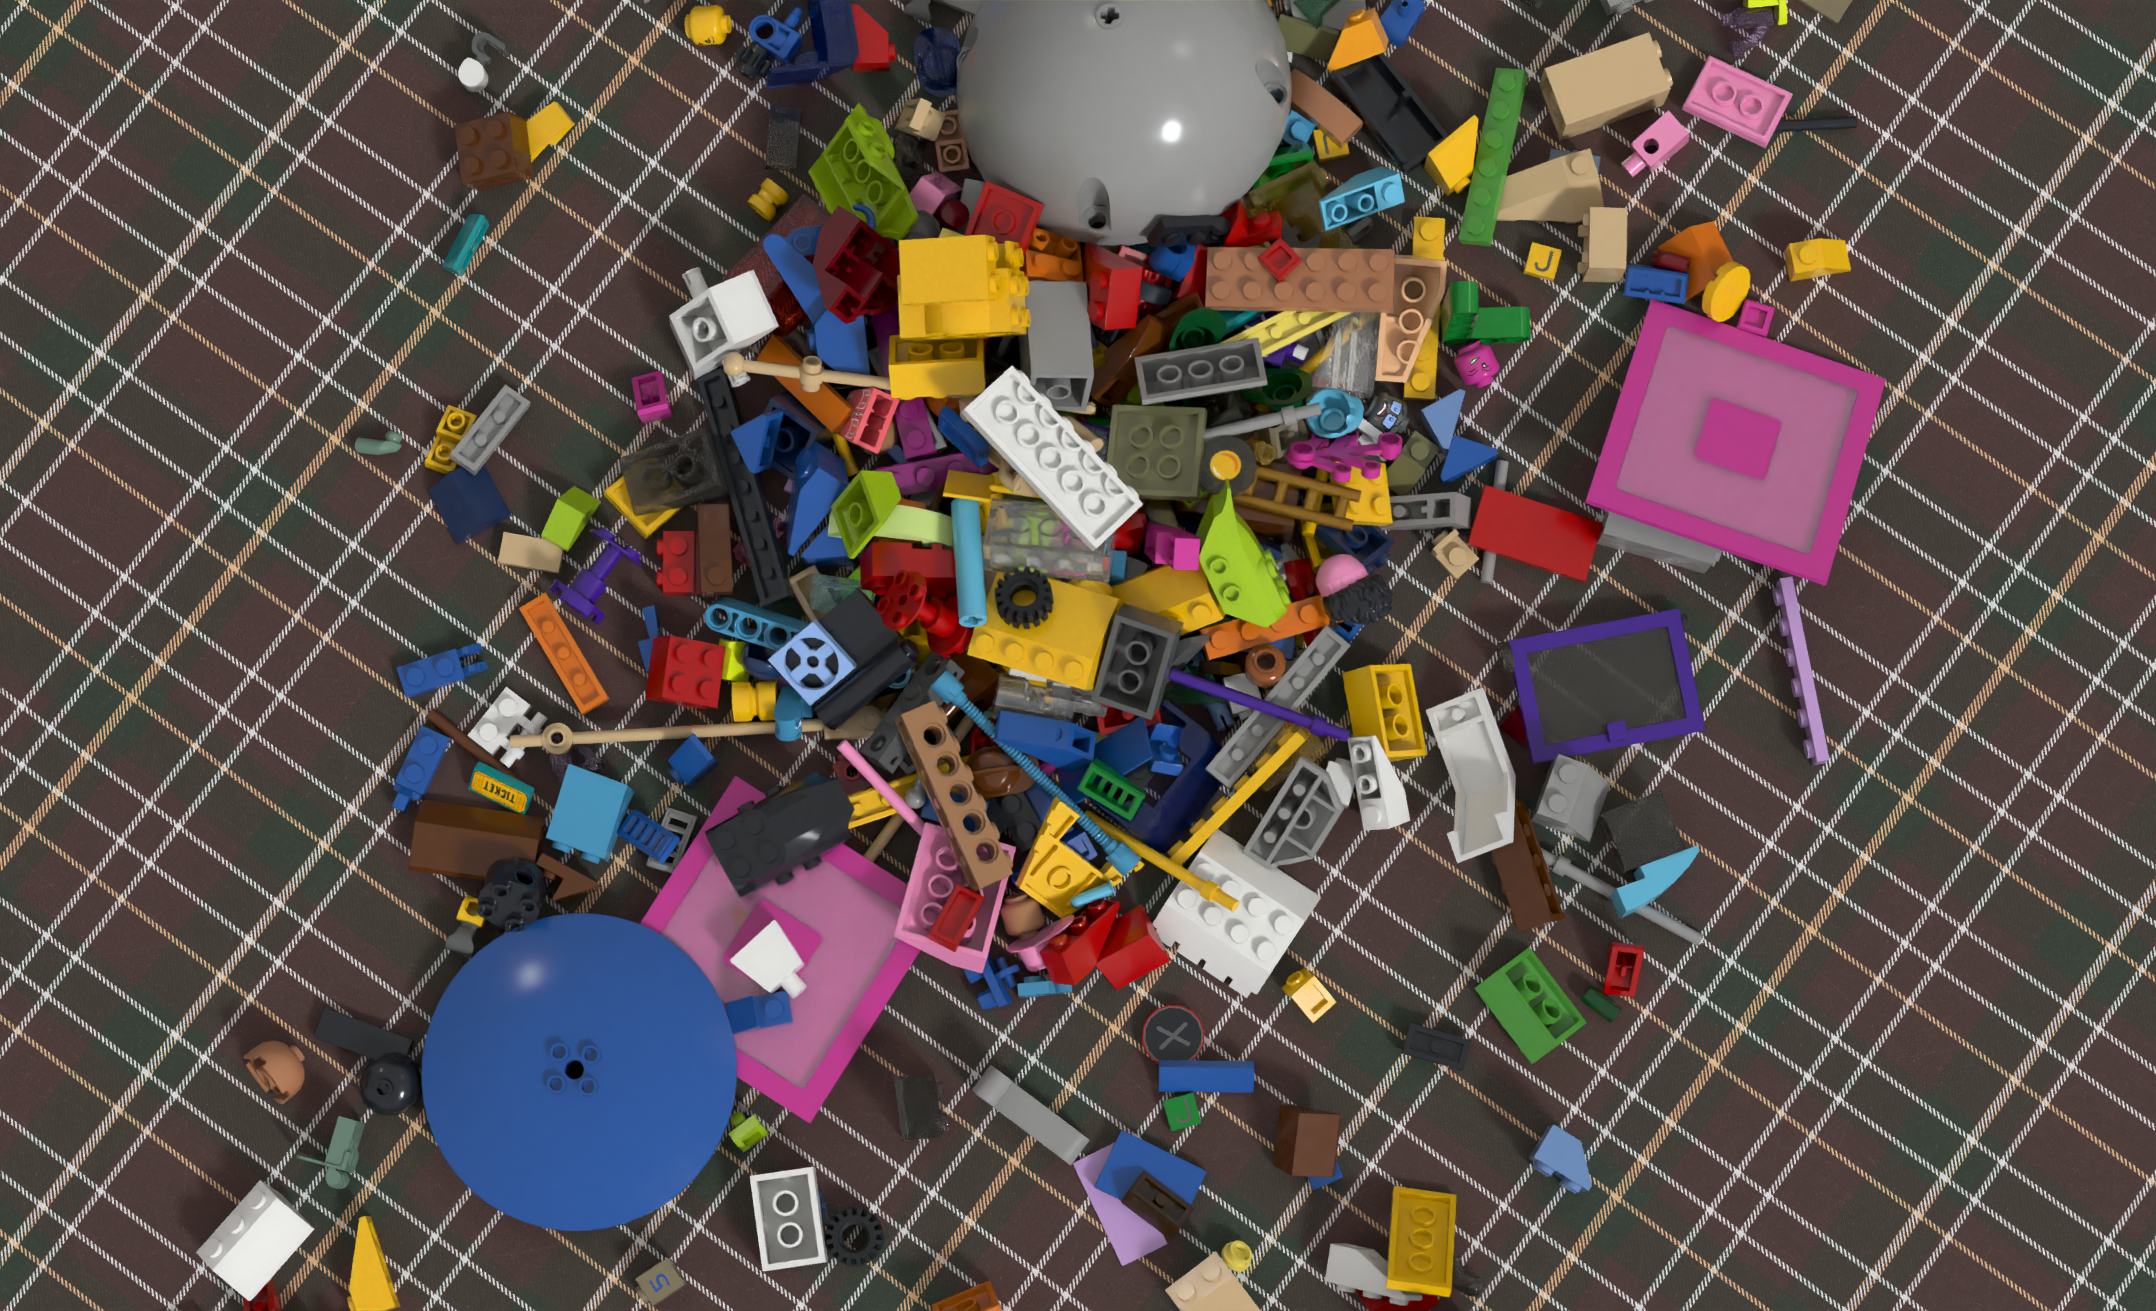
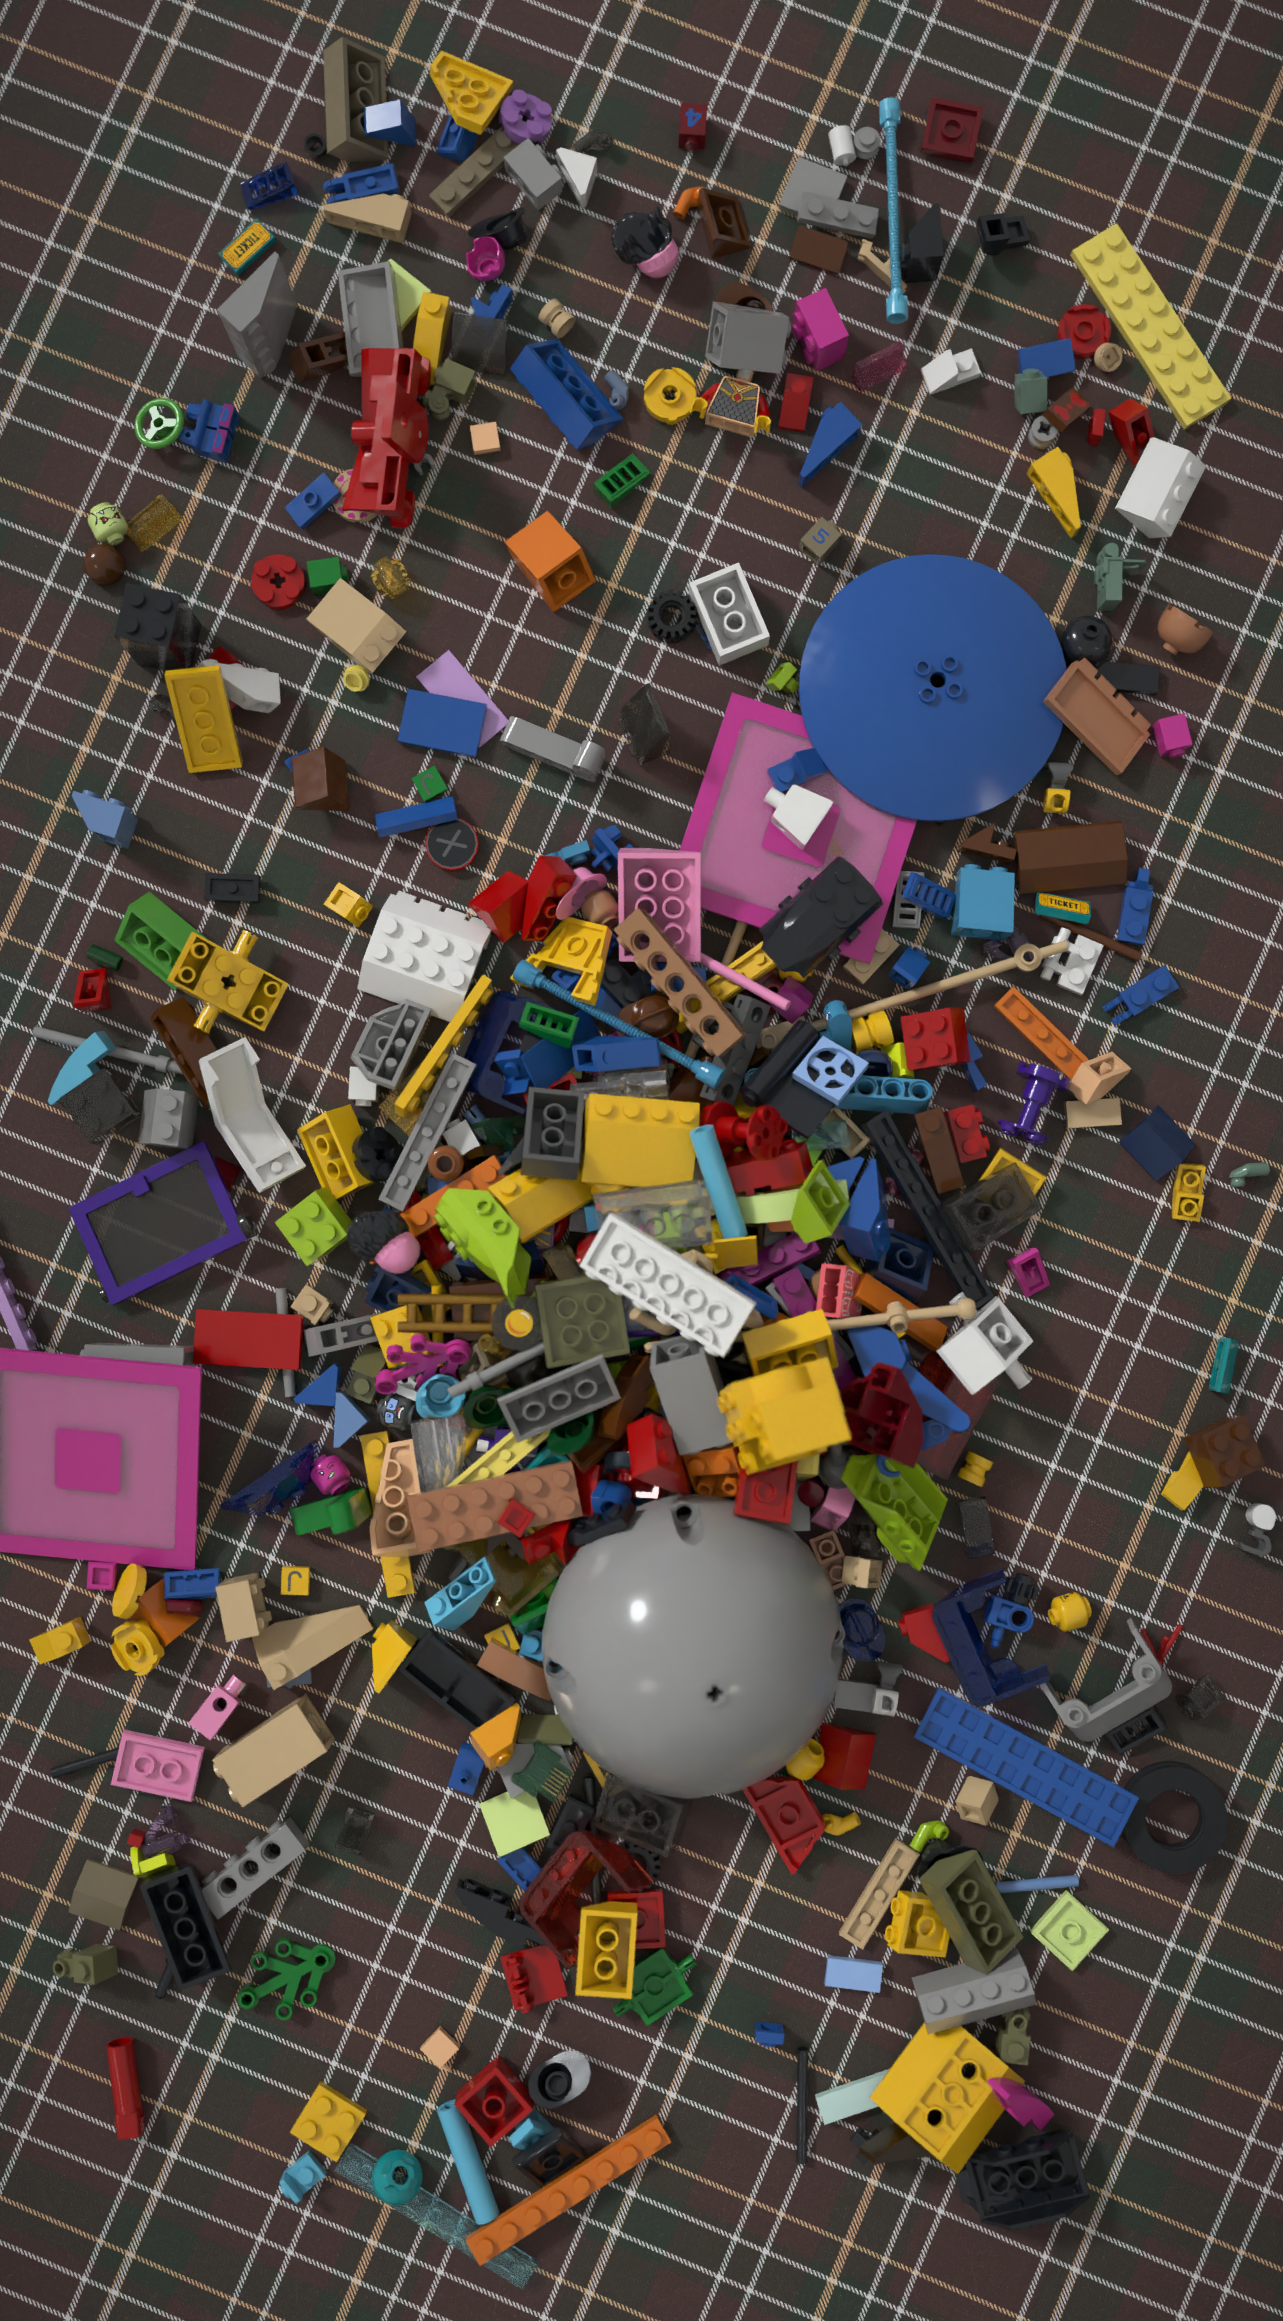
camera: 165 degrees right, 5 degrees up
light grey plate [450,385,530,475] -> none
black brick [477,857,547,932] -> none
lime slope [541,486,601,552] -> none
blue slope [730,409,784,474] -> none
light grey piece [905,775,926,809] -> none
red tile [927,883,985,952] -> none
black tyre [994,567,1054,629] -> none
medium azure piece [1070,879,1116,908] -> none
yellow bar [1085,810,1239,912] -> none
dark brown slope [1121,1170,1194,1239] -> none
dark pink slope [1144,522,1200,570] -> none
dark purple bar [1168,667,1350,742] -> none
white slope [1347,735,1410,831] -> none
bright green plate [1458,68,1528,246] -> none
none -> yellow plate [111,1619,165,1676]
none -> red piece [127,1829,147,1848]
none -> yellow slope [167,930,289,1034]
none -> clear blue wedge [220,1440,318,1516]
none -> lime brick [275,1187,353,1266]
none -> black plate [352,1126,404,1182]
none -> magenta panel [769,976,814,1024]
none -> tan plate [843,929,900,985]
none -> nougat hinge [1043,658,1151,775]
none -> light nougat slope [1069,1052,1131,1104]
none -> dark pink brick [1152,713,1192,758]

